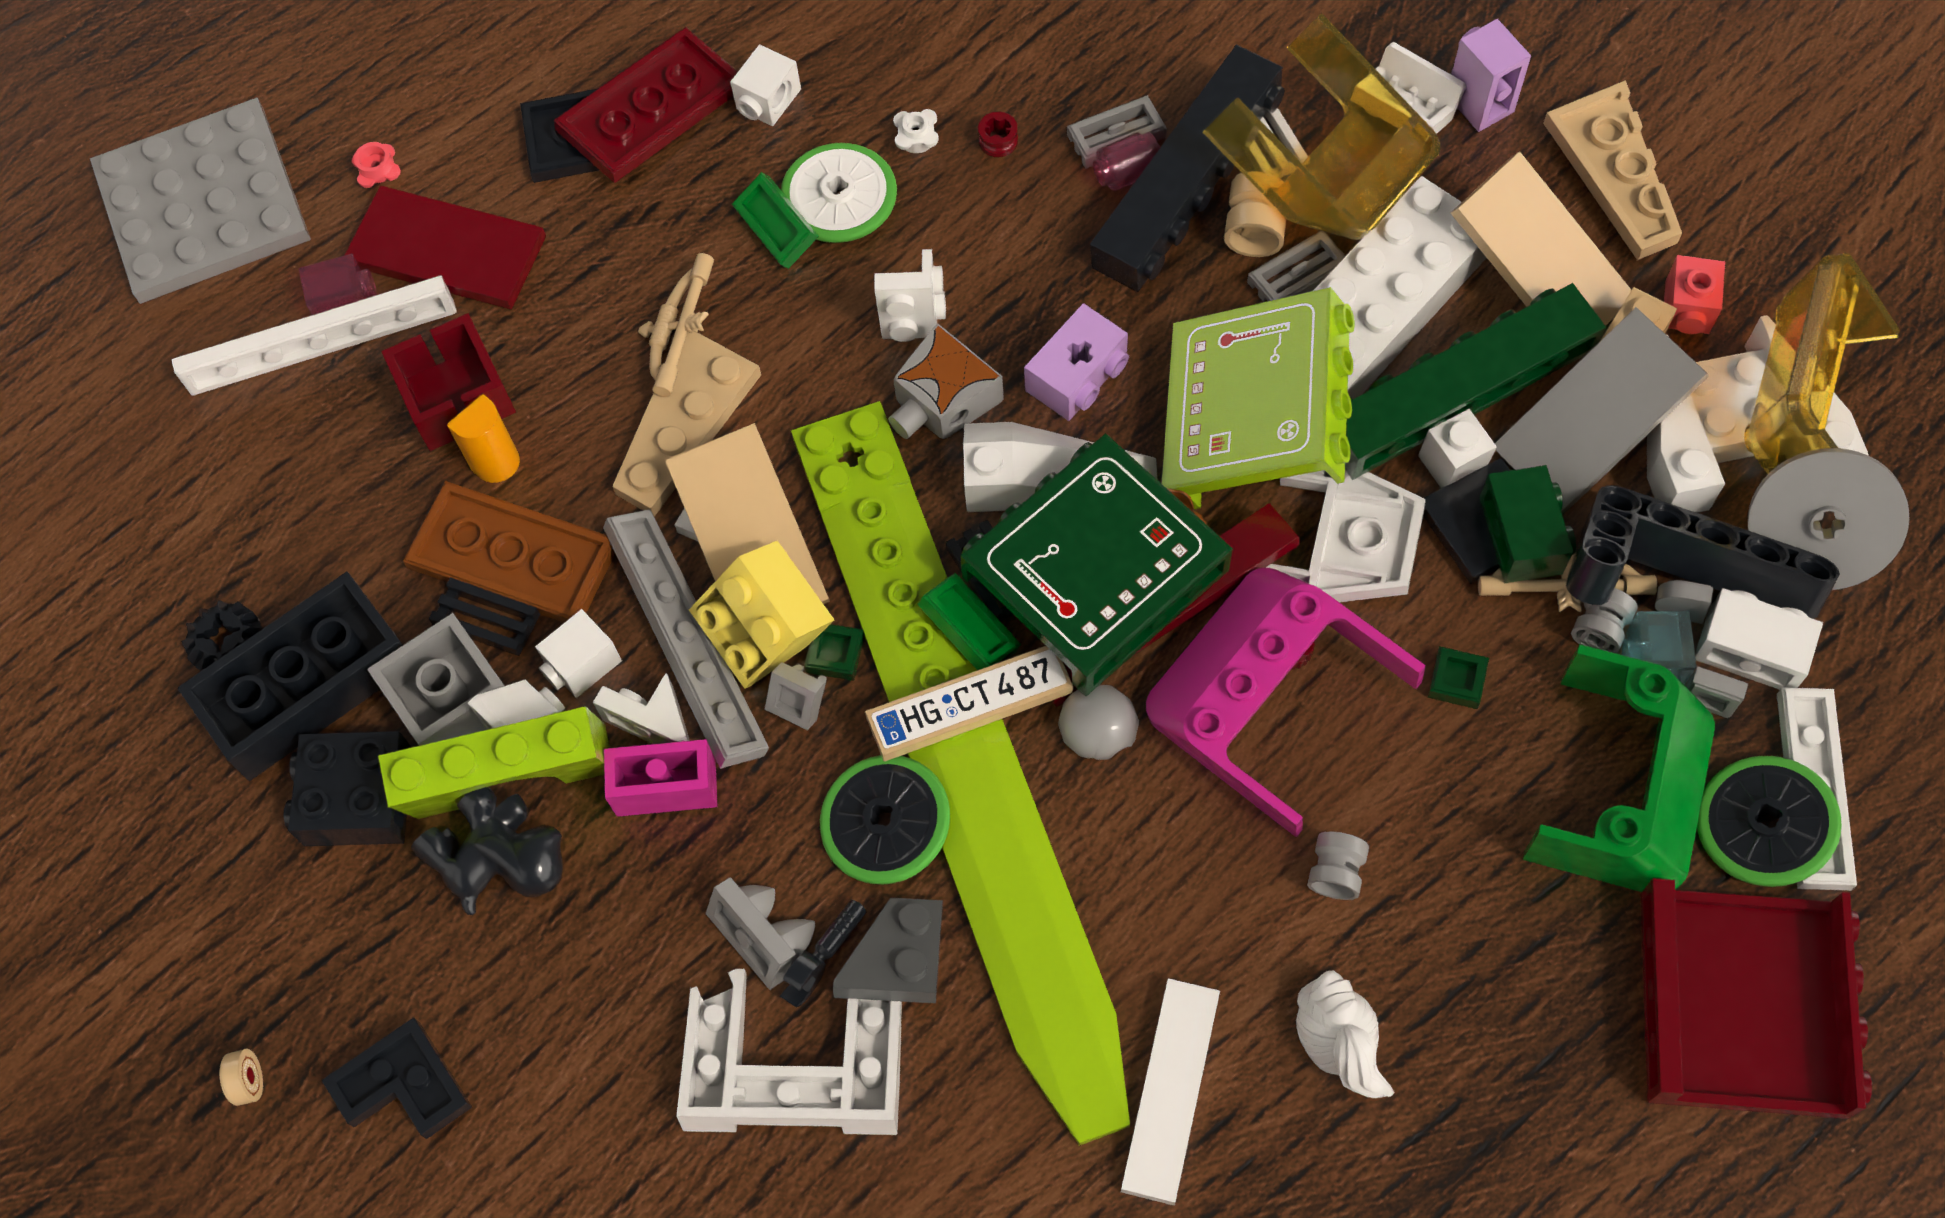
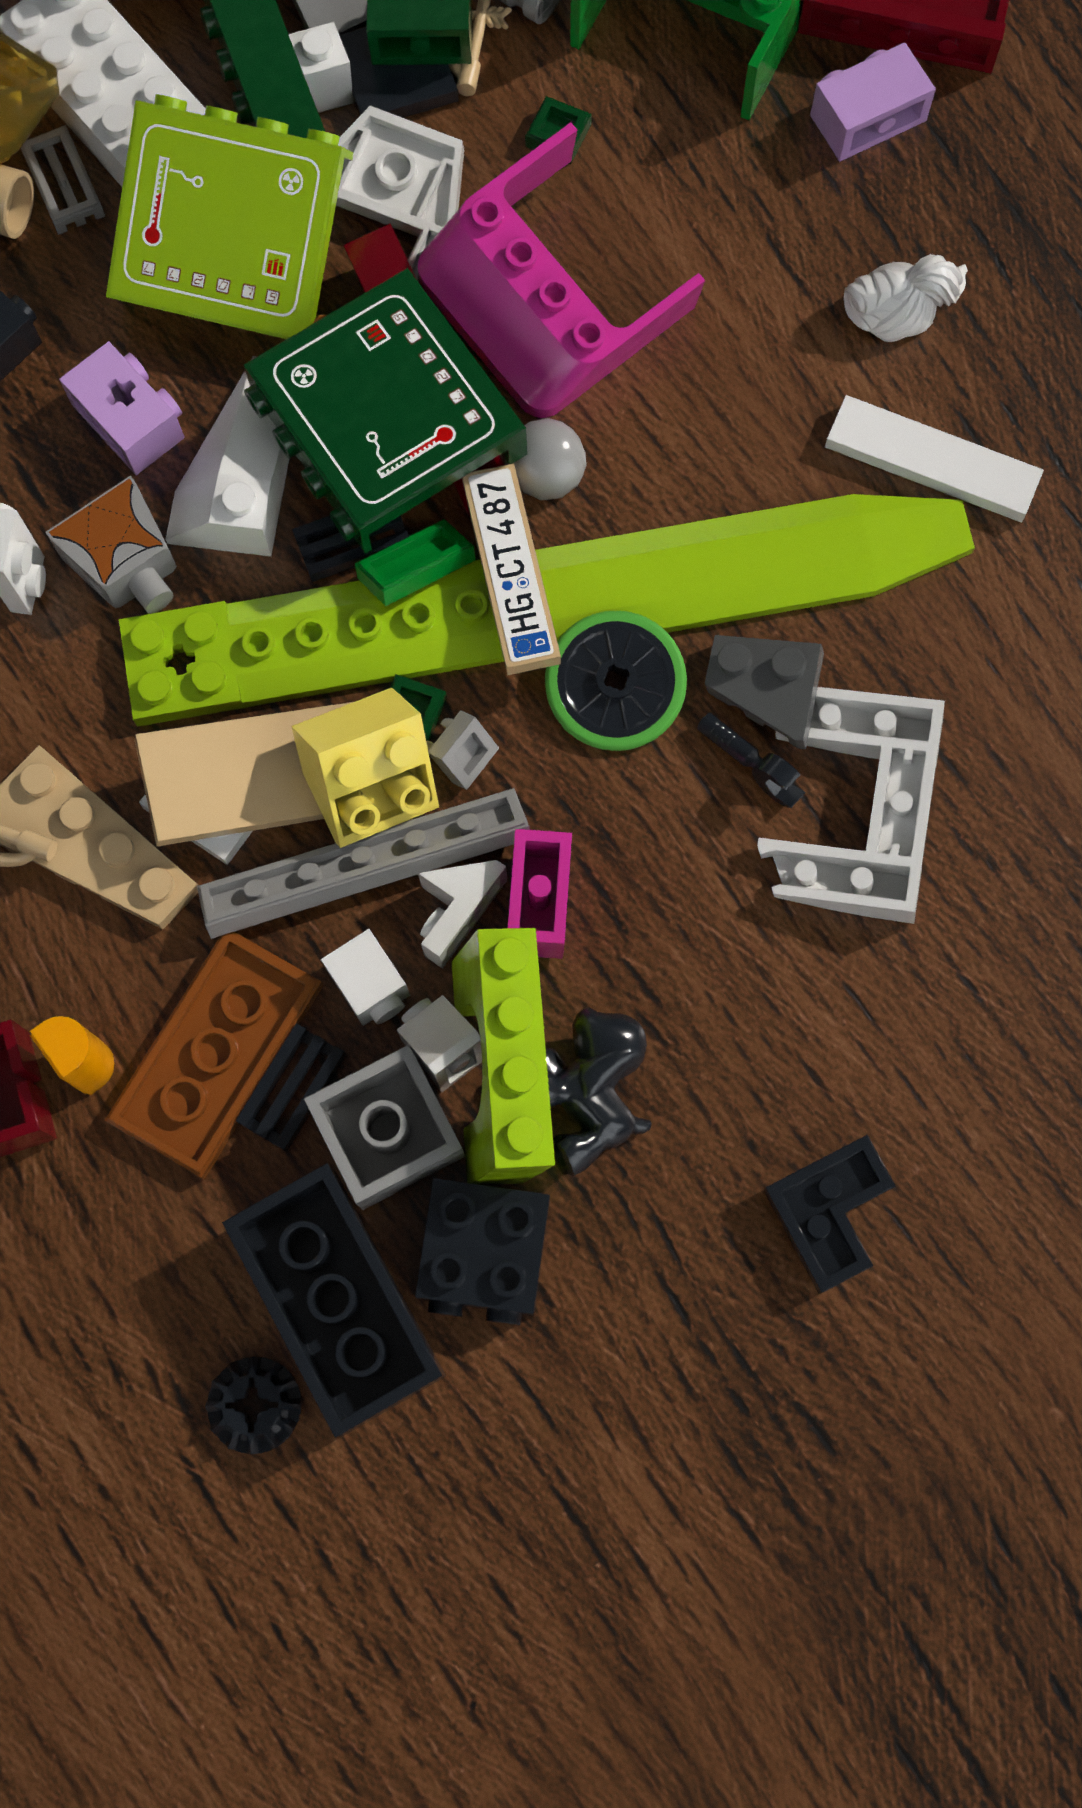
camera: 85 degrees left, 10 degrees up
tan tile [219,1049,263,1106] -> none
light grey tile [706,877,815,990] -> none
light grey wheel [1307,831,1369,900] -> none
none -> lavender brick [810,42,936,162]

